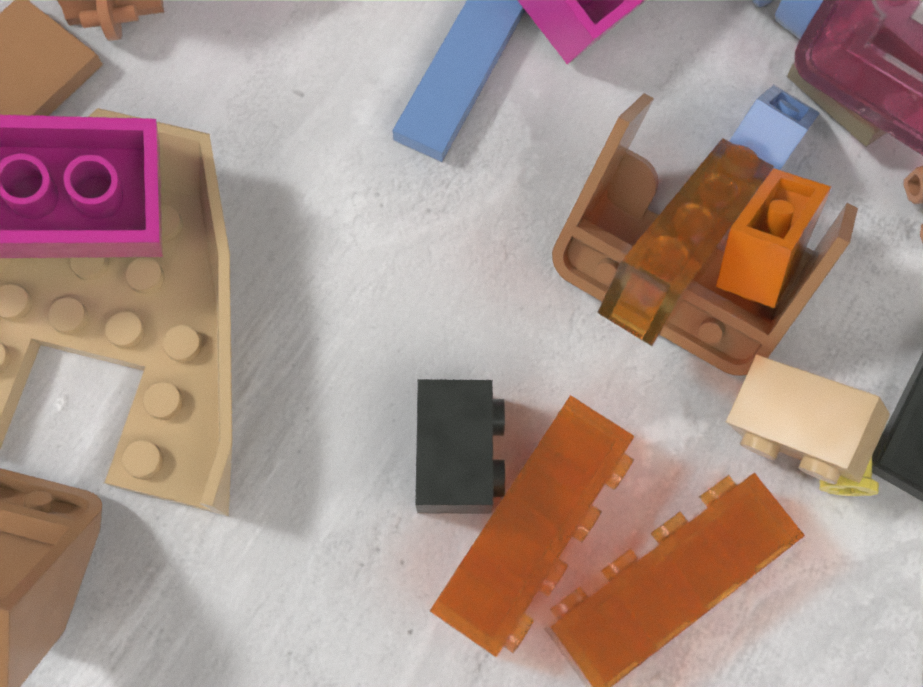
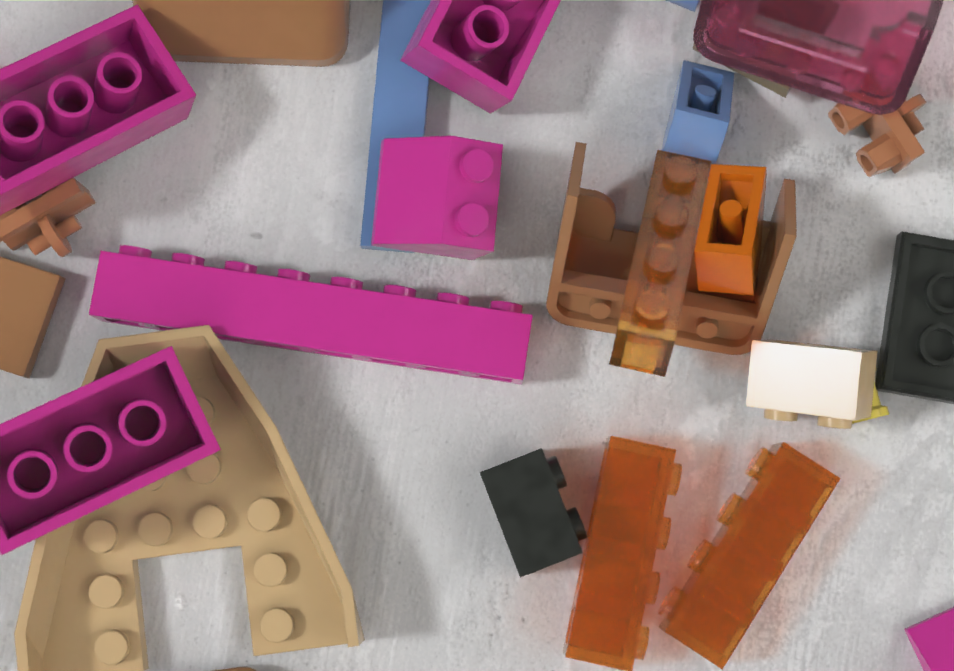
camera: 15 degrees left, 10 degrees up
none -> dark pink brick [89,245,533,385]
none -> dark pink slope [371,136,503,260]

